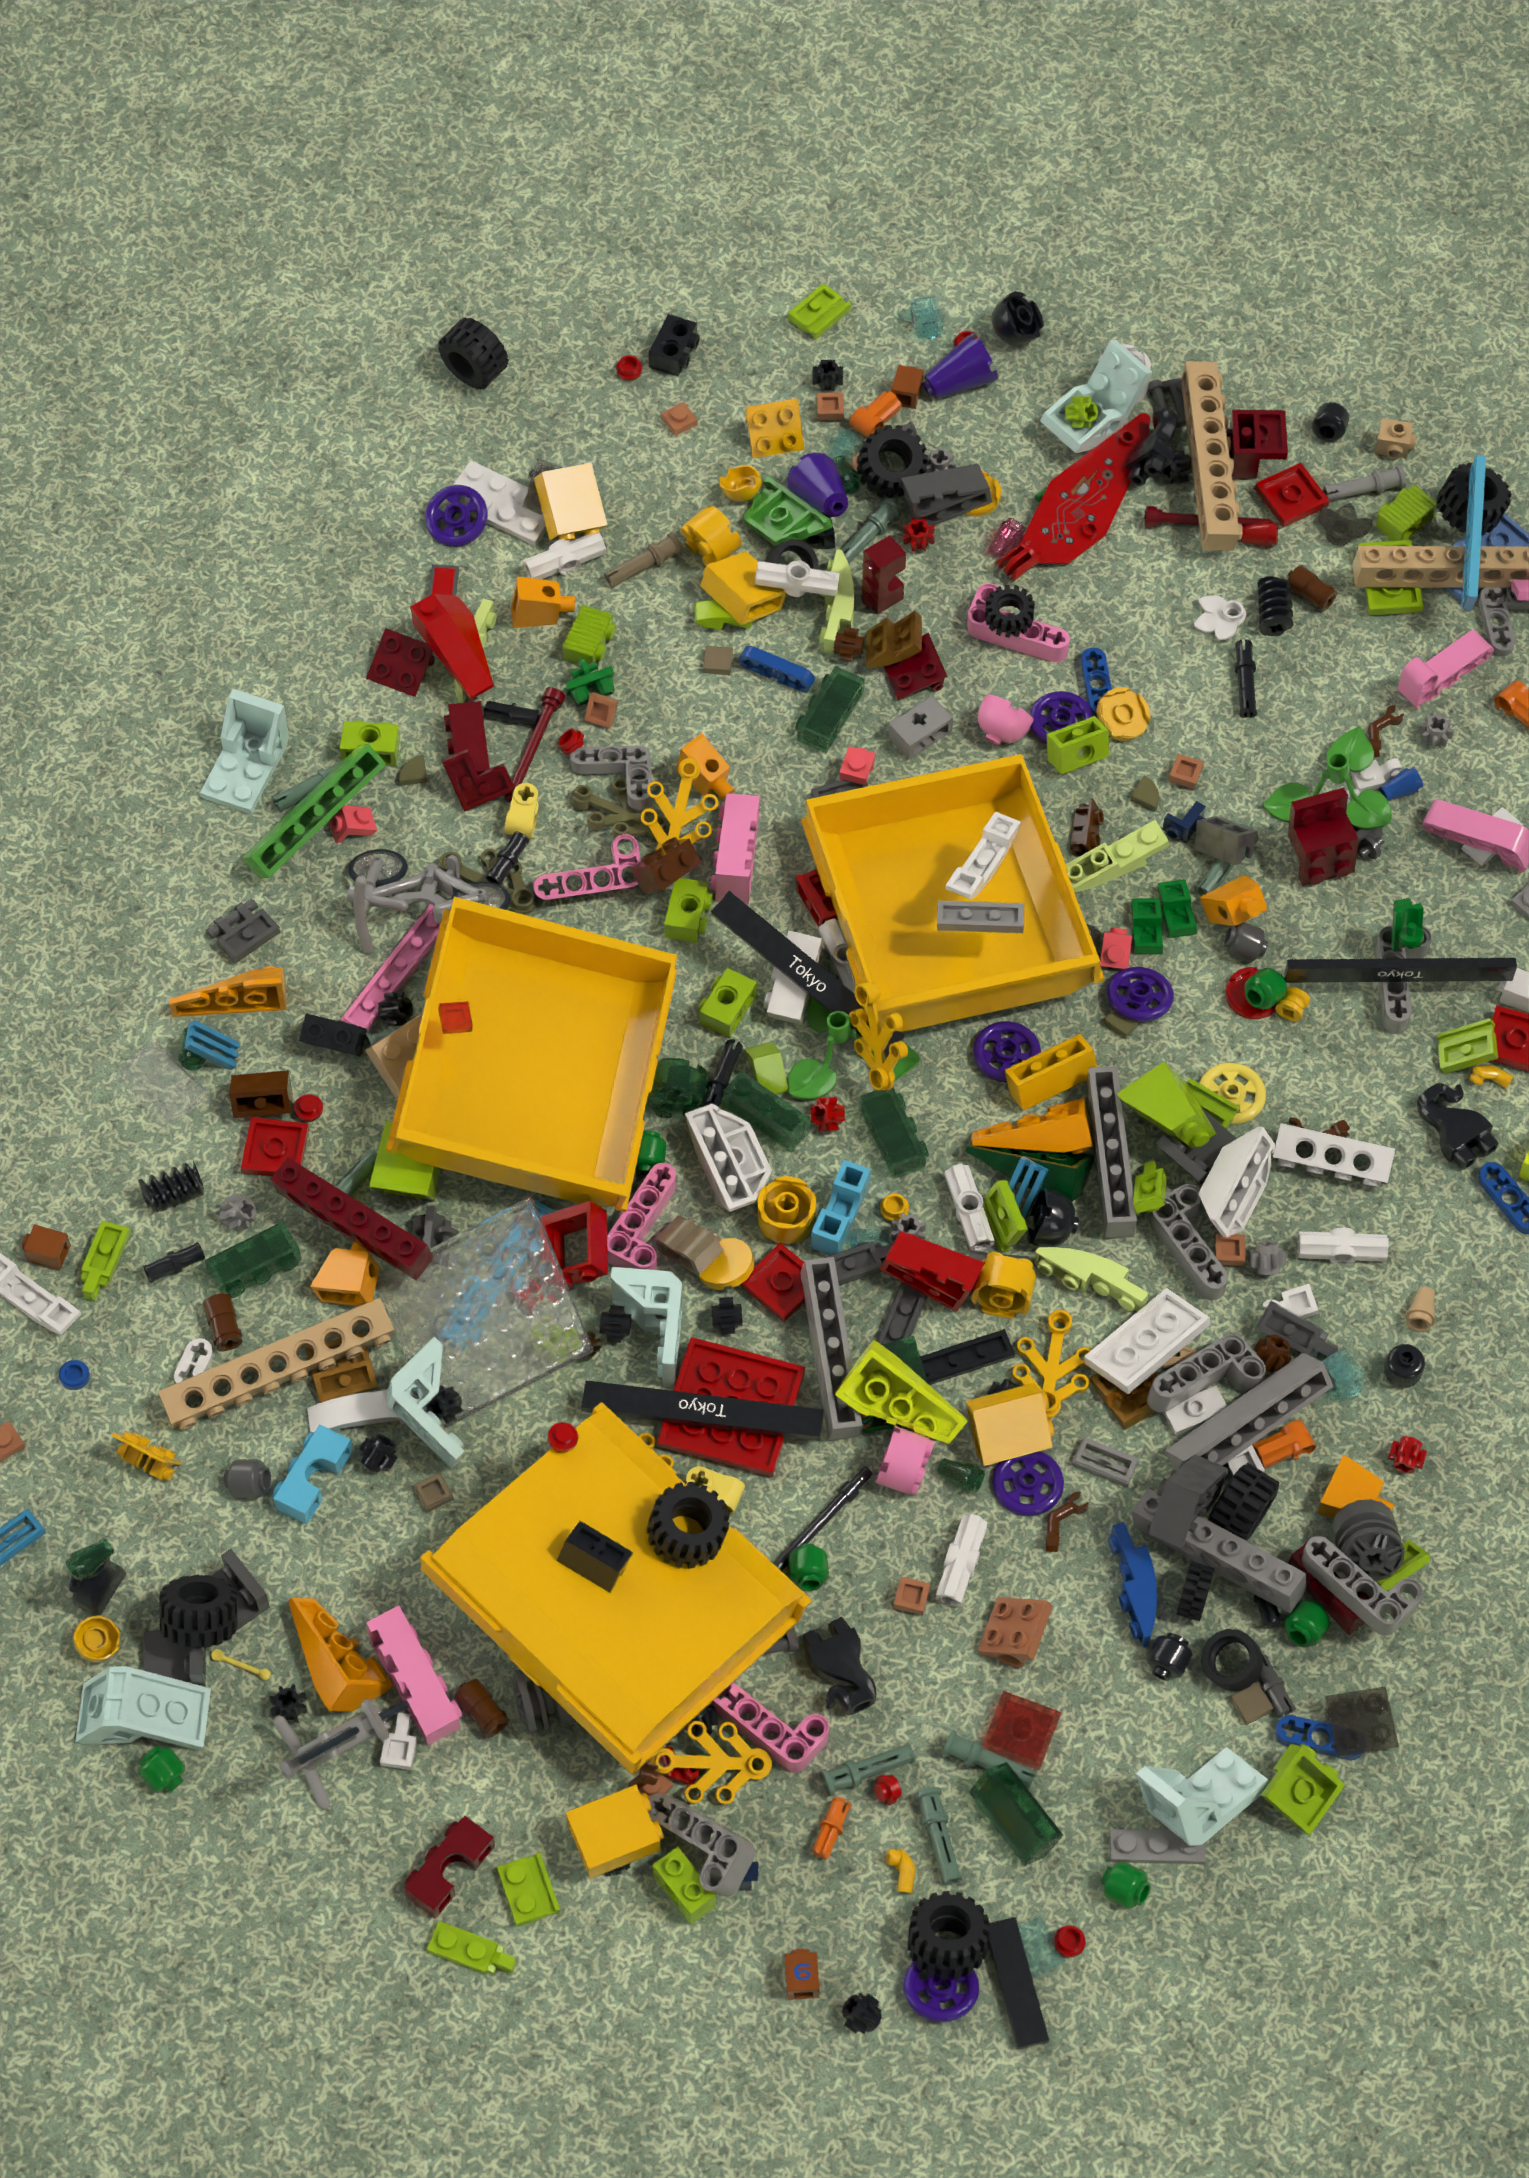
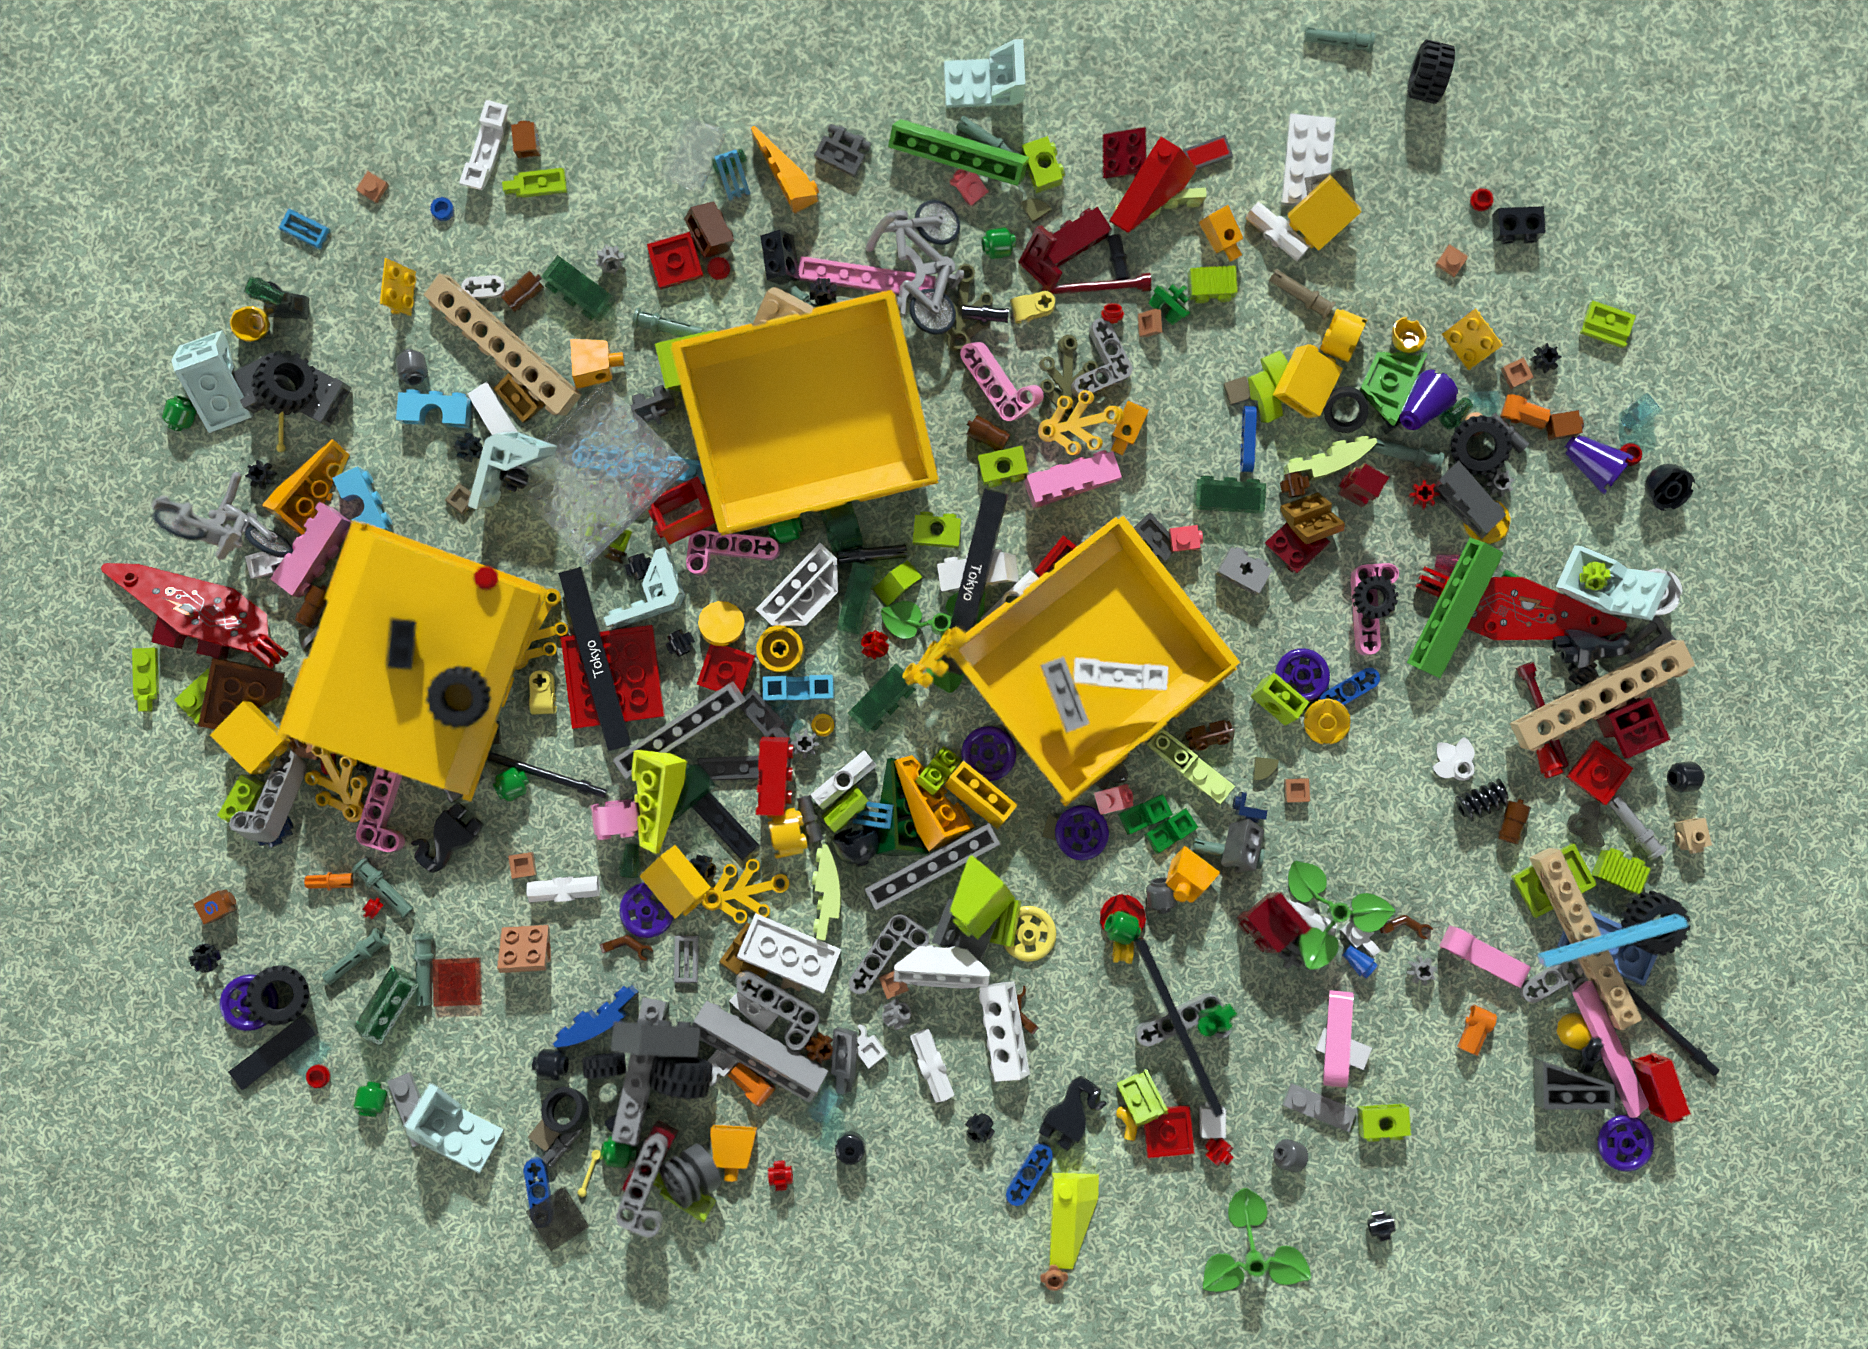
camera: 65 degrees right, 25 degrees up
black piece [138,1161,204,1212] -> none
black pin [143,1242,205,1283] -> none
dark red brick [270,1157,434,1281] -> none
dark purple plate [425,485,488,547] -> none
clear red tile [438,1001,473,1034] -> none
reddish brown brick [631,837,702,893] -> none
dark tan brick [654,1216,723,1275] -> none
white piece [755,561,839,597] -> none
yellow arm [885,1848,916,1893] -> none
bright pink cylinder [978,694,1034,746] -> none
lime hinge [1133,1160,1167,1214] -> none
black pin [1234,640,1257,718] -> none
lime plate [1261,1744,1345,1835] -> none
tan cone [1406,1287,1435,1332] -> none
none -> wing [101,563,288,669]
none -> reddish brown plate [198,658,286,729]
none -> medium azure arch [332,466,392,532]
none -> light yellow hinge [577,1150,601,1197]
none -> lime slope [915,745,962,795]
none -> black gear [965,1113,995,1143]
none -> reddish brown piece [966,415,1011,451]
none -> green head [981,227,1016,259]
none -> lime slope [1248,371,1283,423]
none -> sand green pin [1303,27,1375,53]
none -> bright green brick [1407,538,1504,679]

